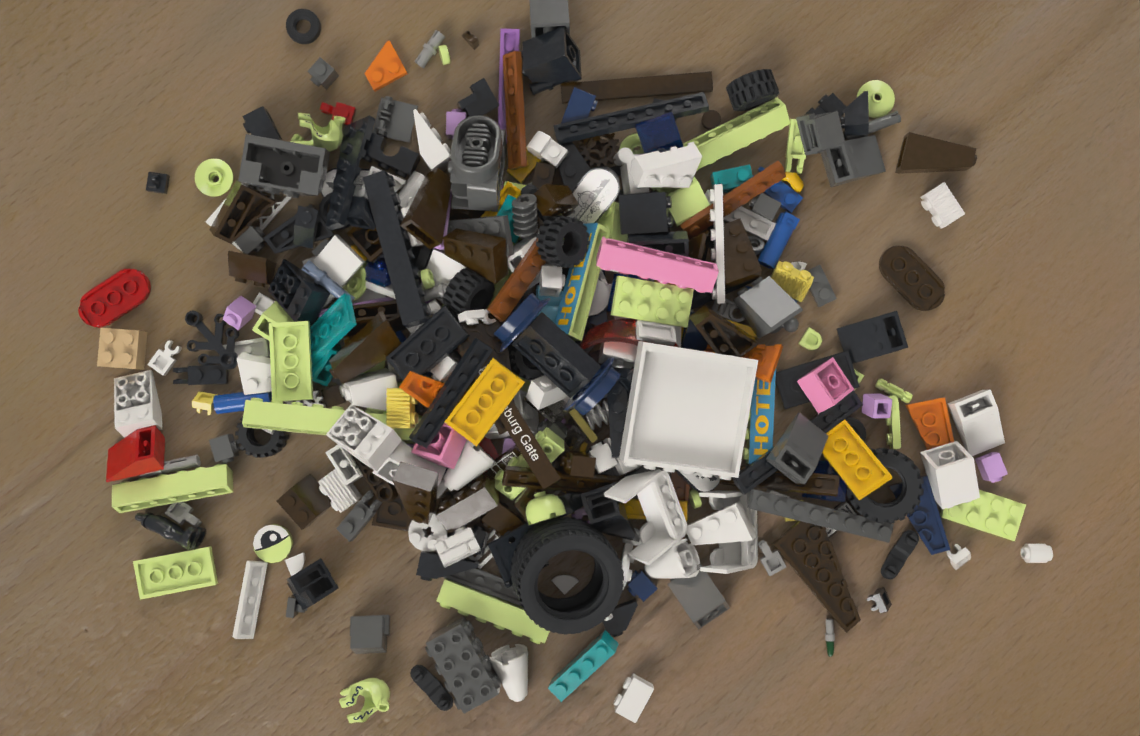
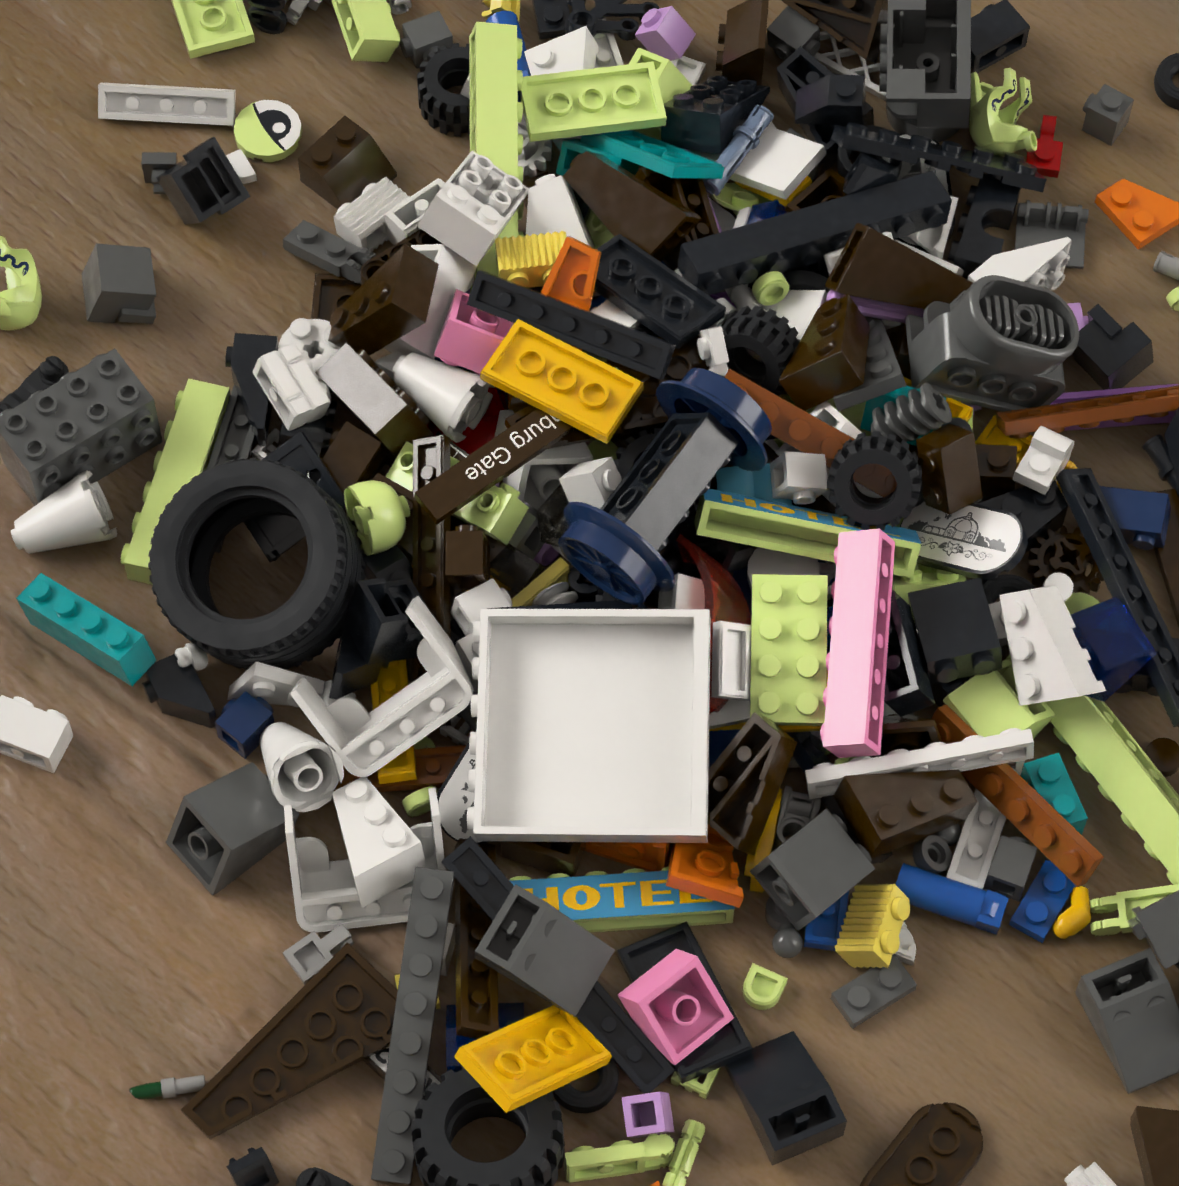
camera: 80 degrees right, 25 degrees down
white tile [551,575,579,595] -> none

